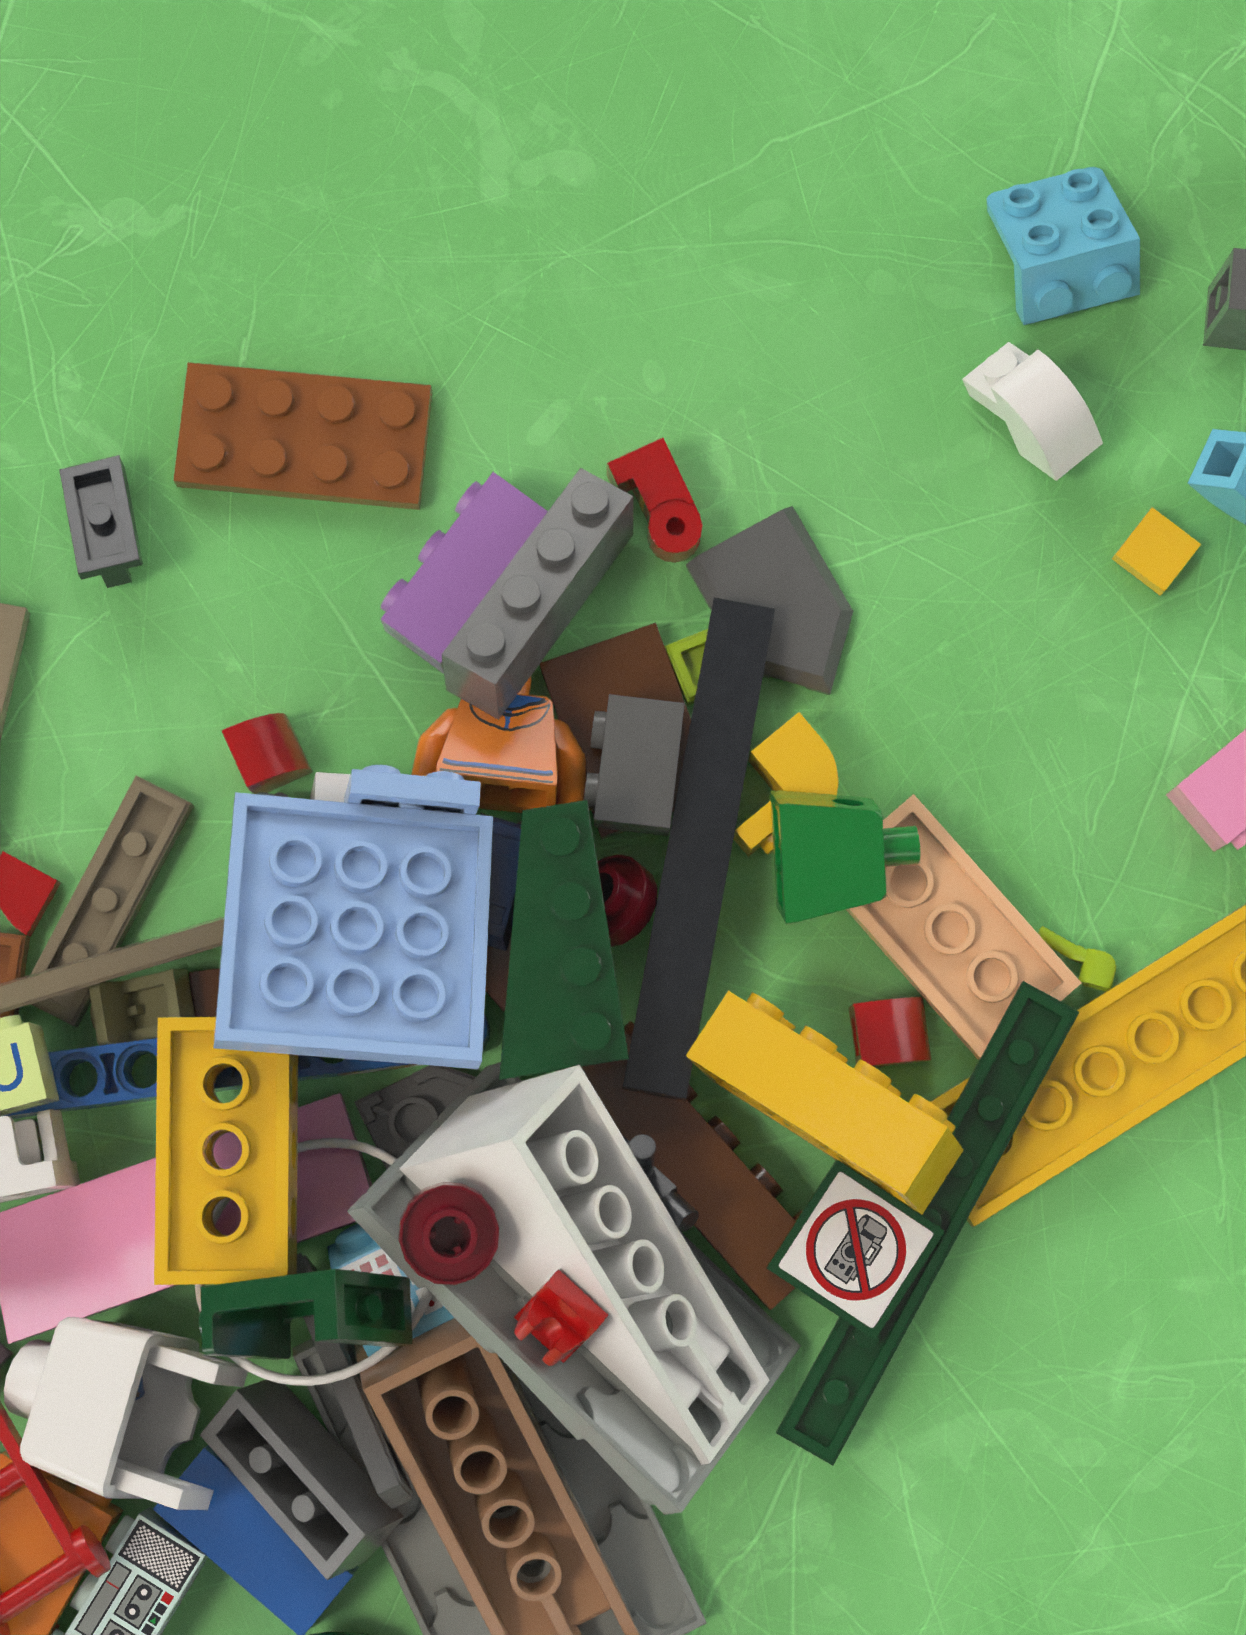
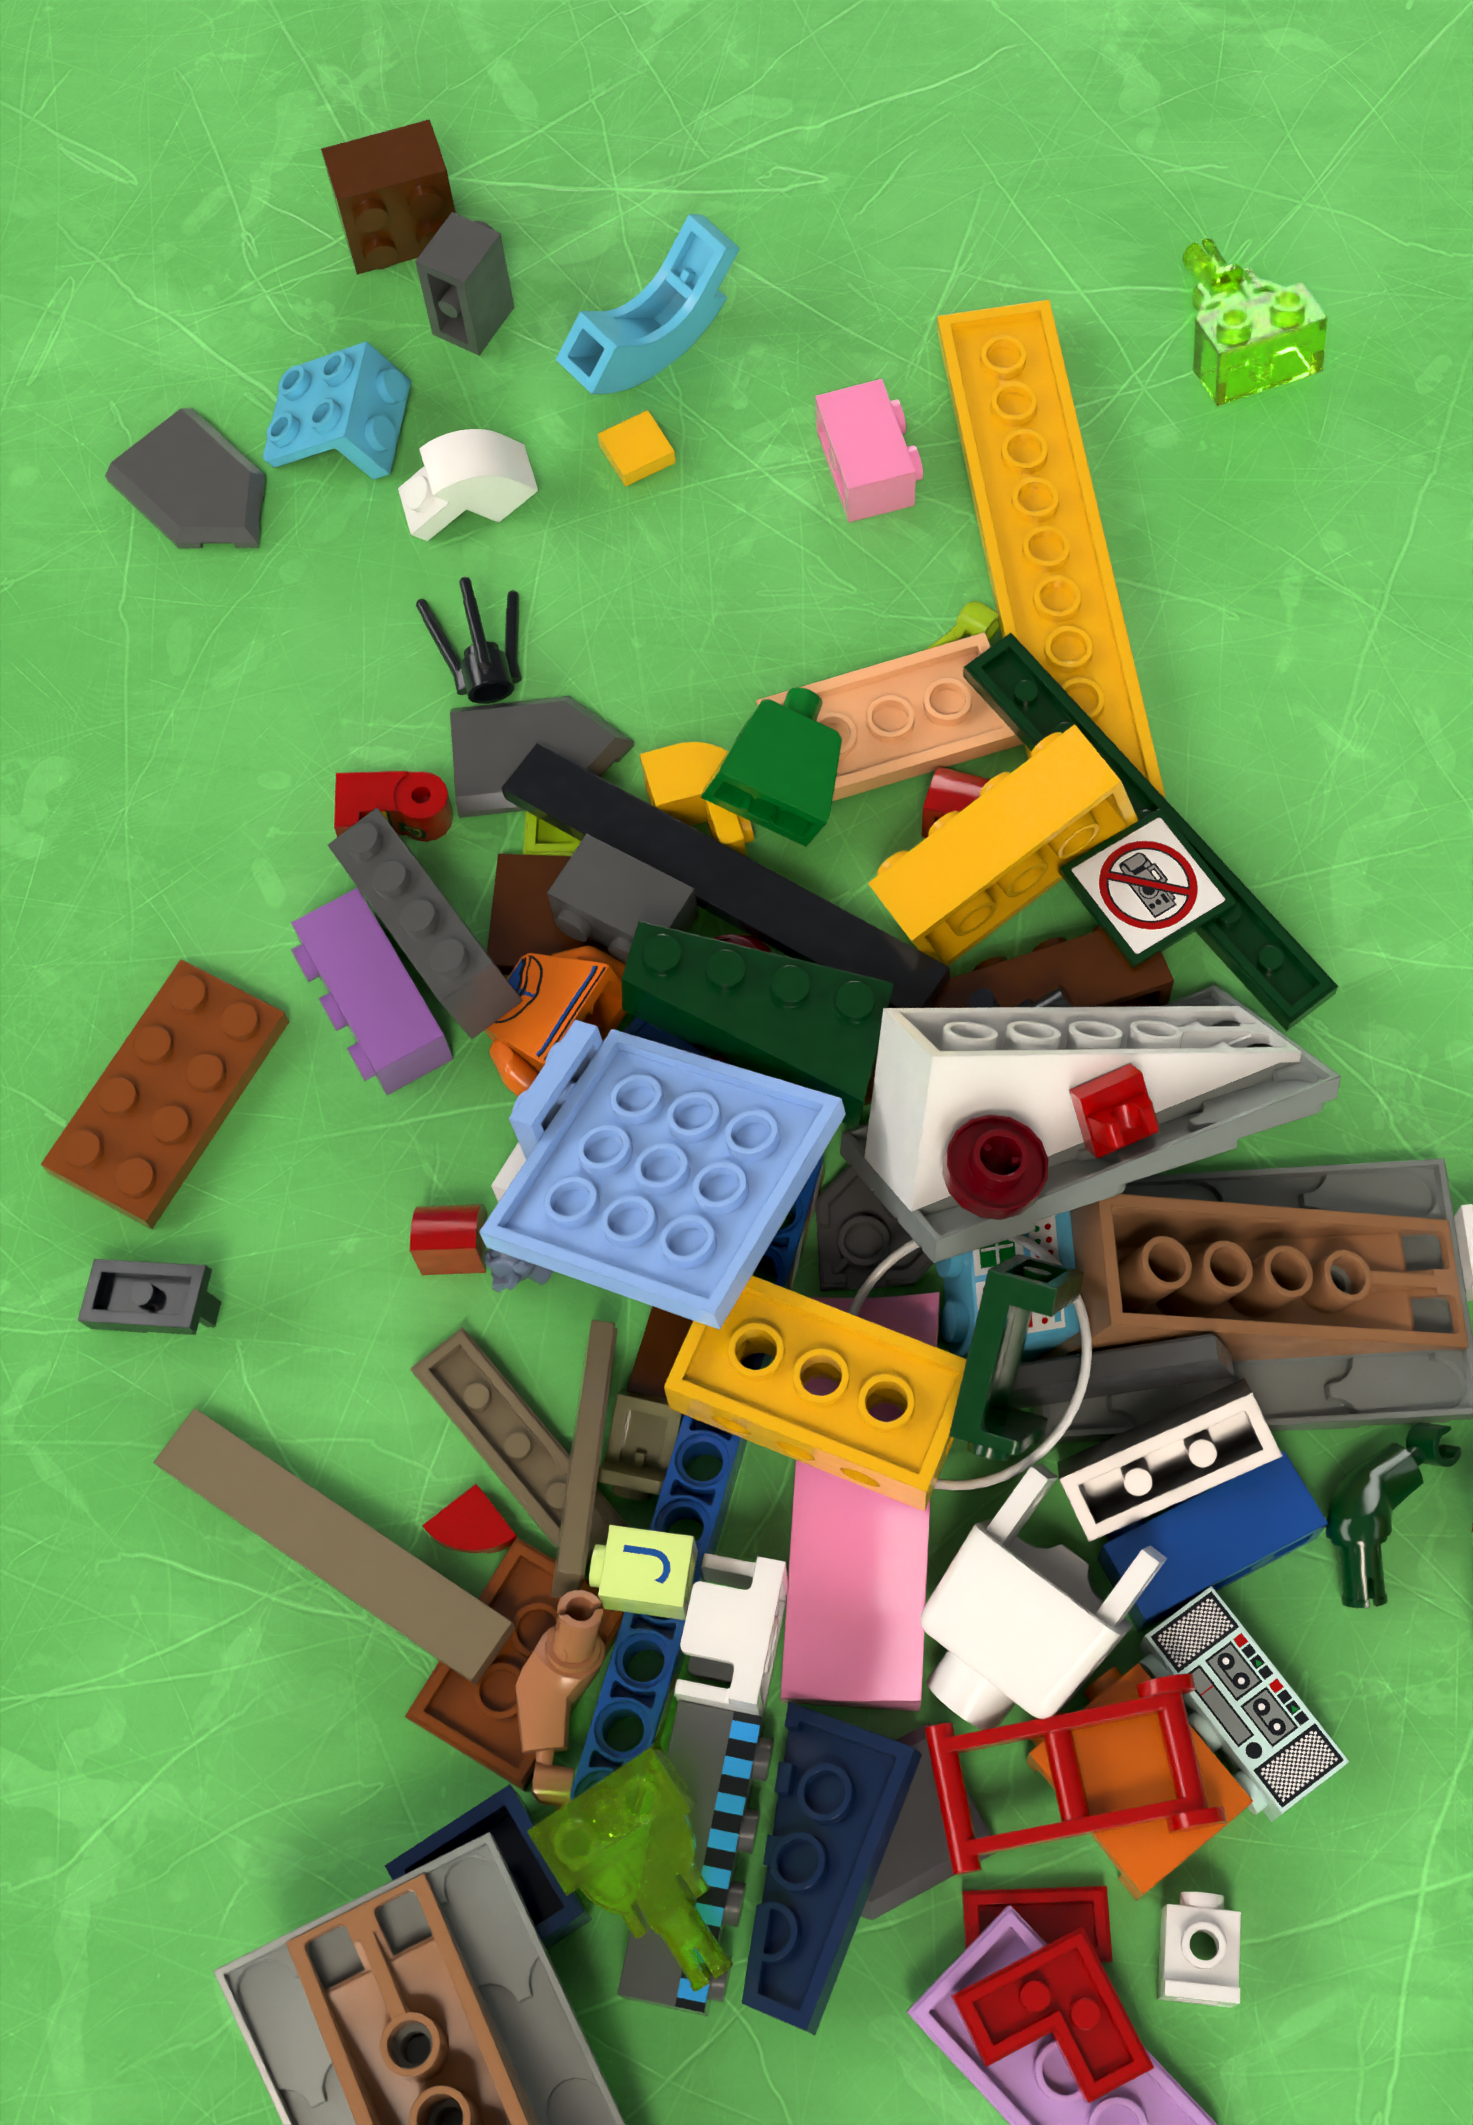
camera: 60 degrees left, 15 degrees down
none -> dark grey tile [105,408,266,549]
none -> black plant [416,577,522,704]

